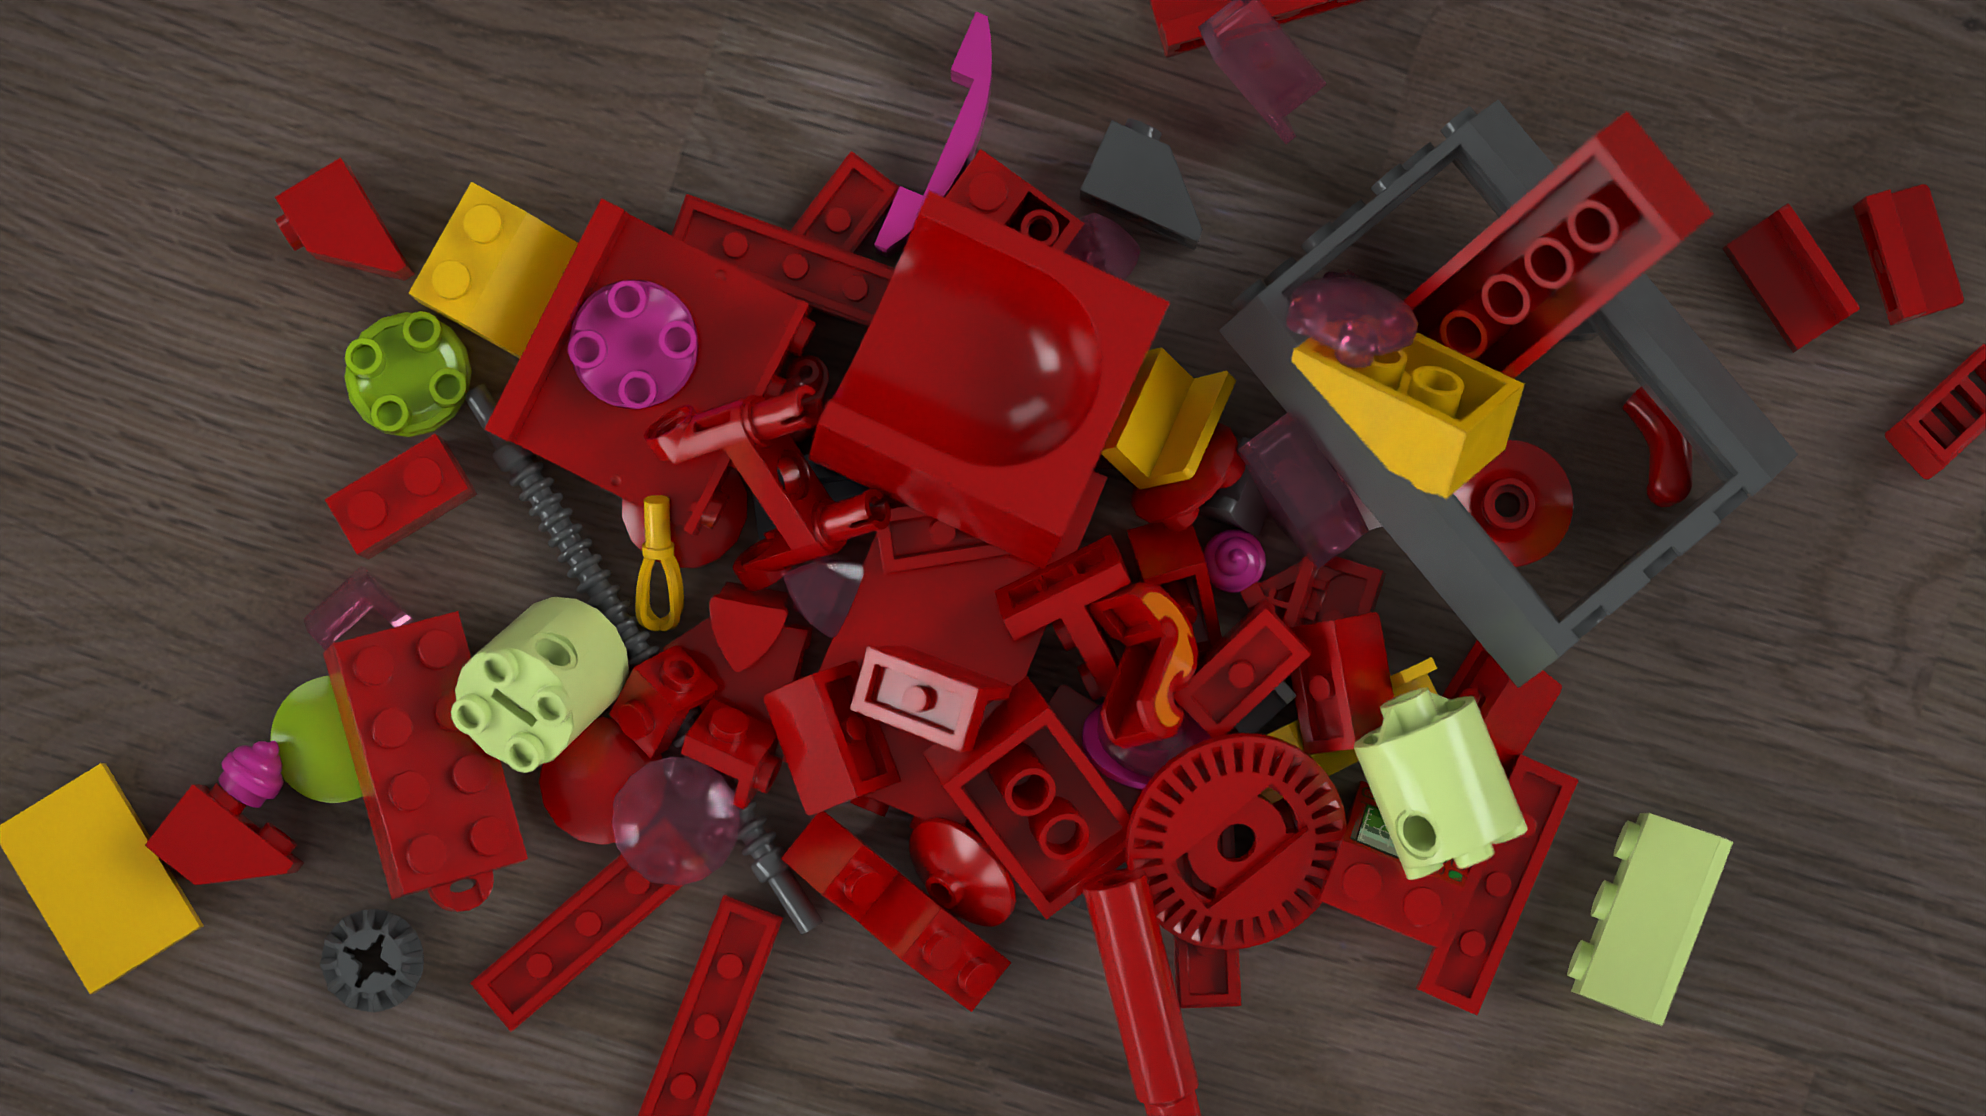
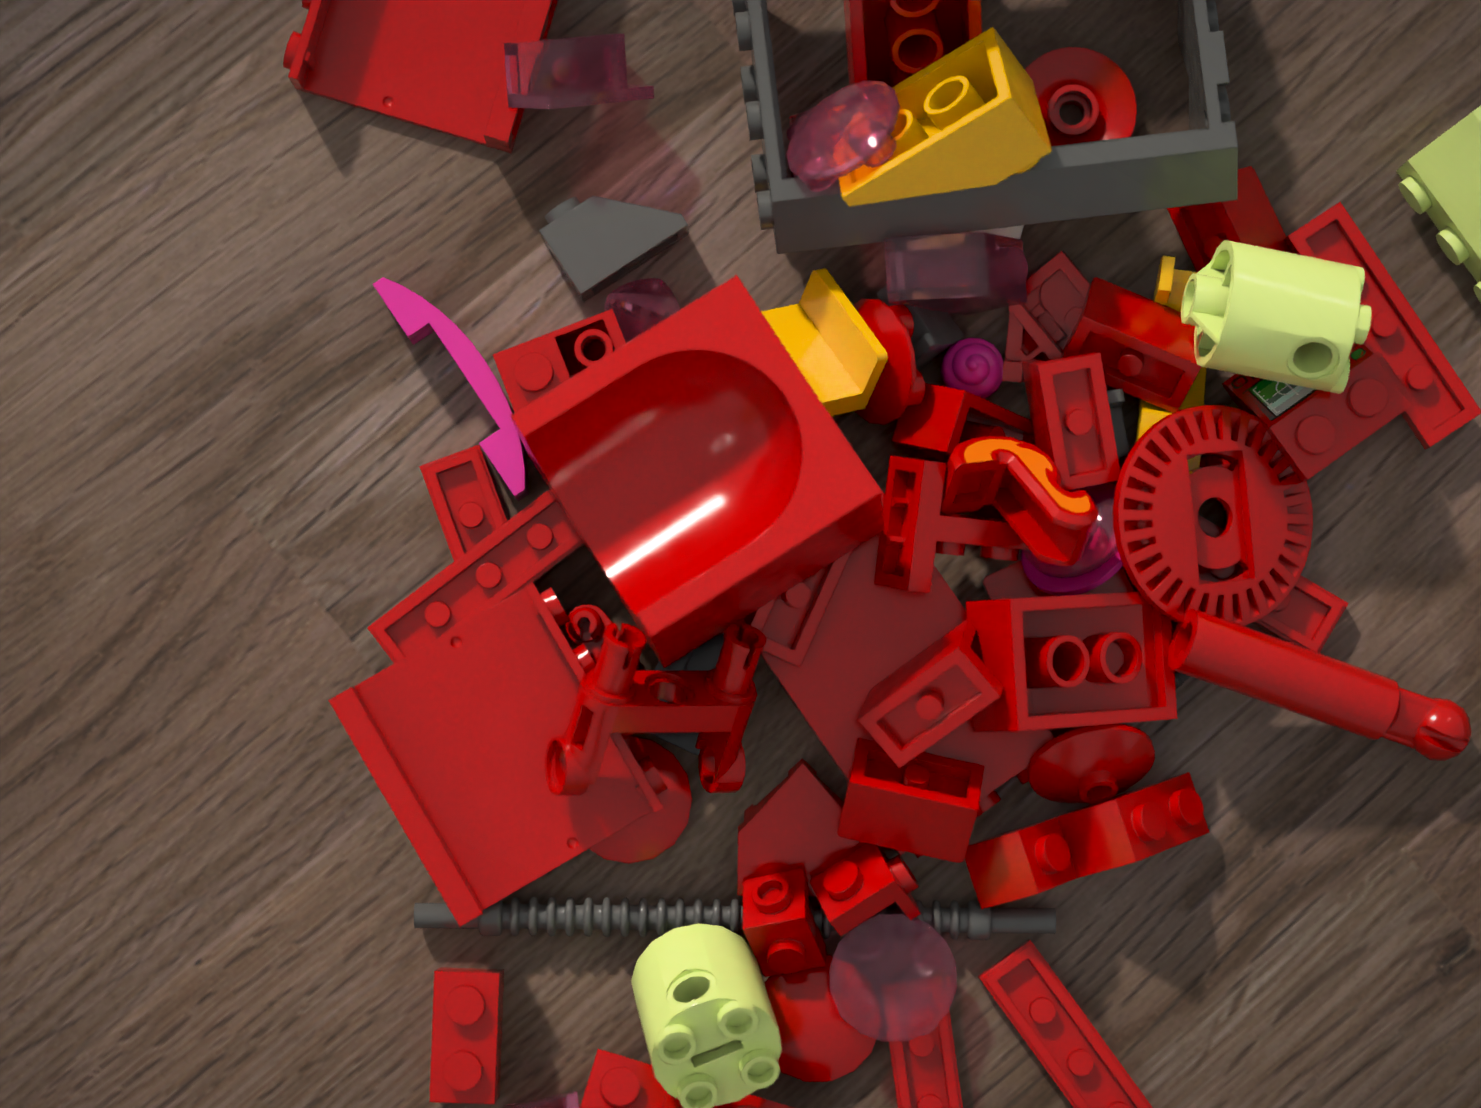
camera: 60 degrees left, 0 degrees up
red slope [275,157,415,281] -> none
lime dish [344,311,472,437] -> none
yellow slope [409,182,578,358] -> none
dark pink dish [568,280,698,409] -> none
yellow piece [635,495,684,631] -> none
red tile [709,581,789,672] -> none
clear pink tile [784,555,864,638] -> none

